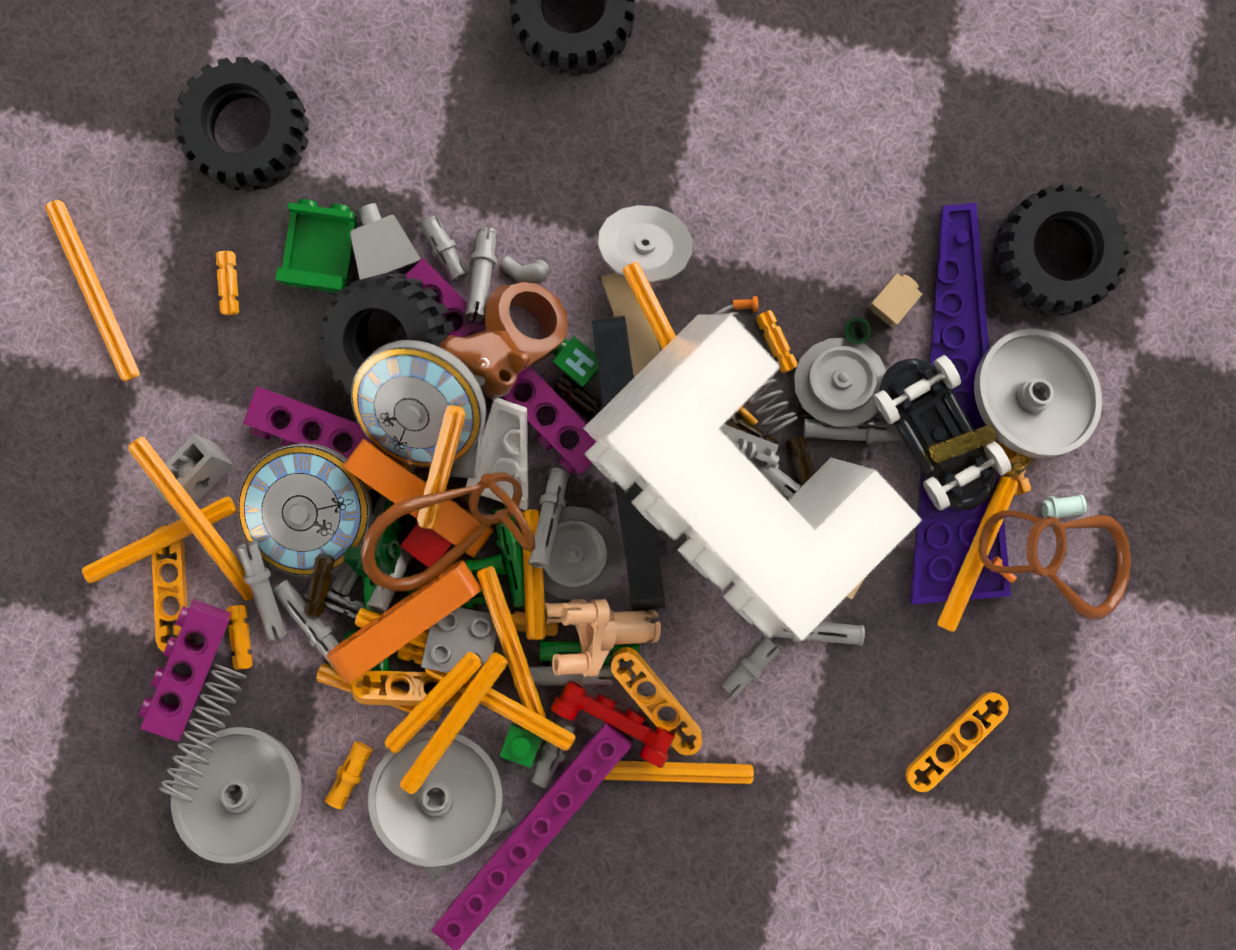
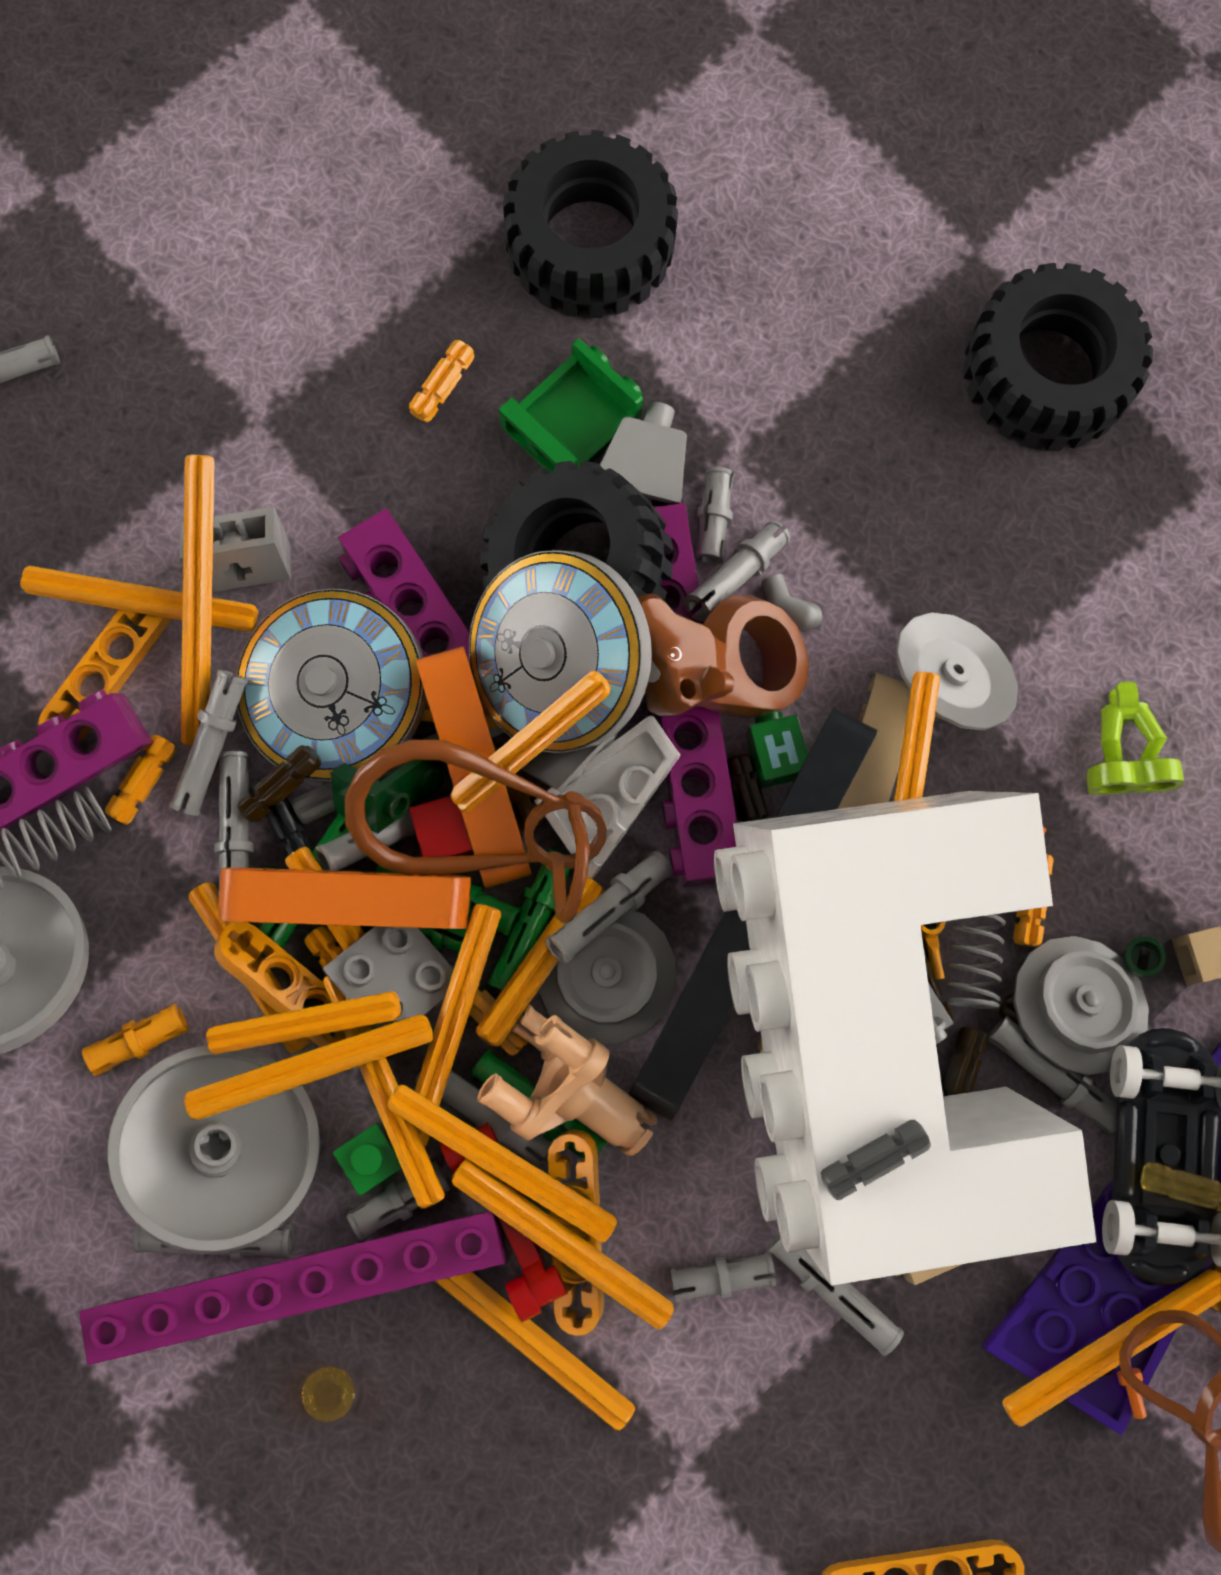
camera: 30 degrees right, 10 degrees down
light orange axle [45,200,139,382] -> none
none -> clear yellow plate [302,1366,355,1422]
none -> light orange axle [387,1085,617,1242]
none -> light orange axle [452,1159,674,1330]
none -> dark grey axle [820,1120,931,1200]
none -> lime piece [1086,681,1184,796]

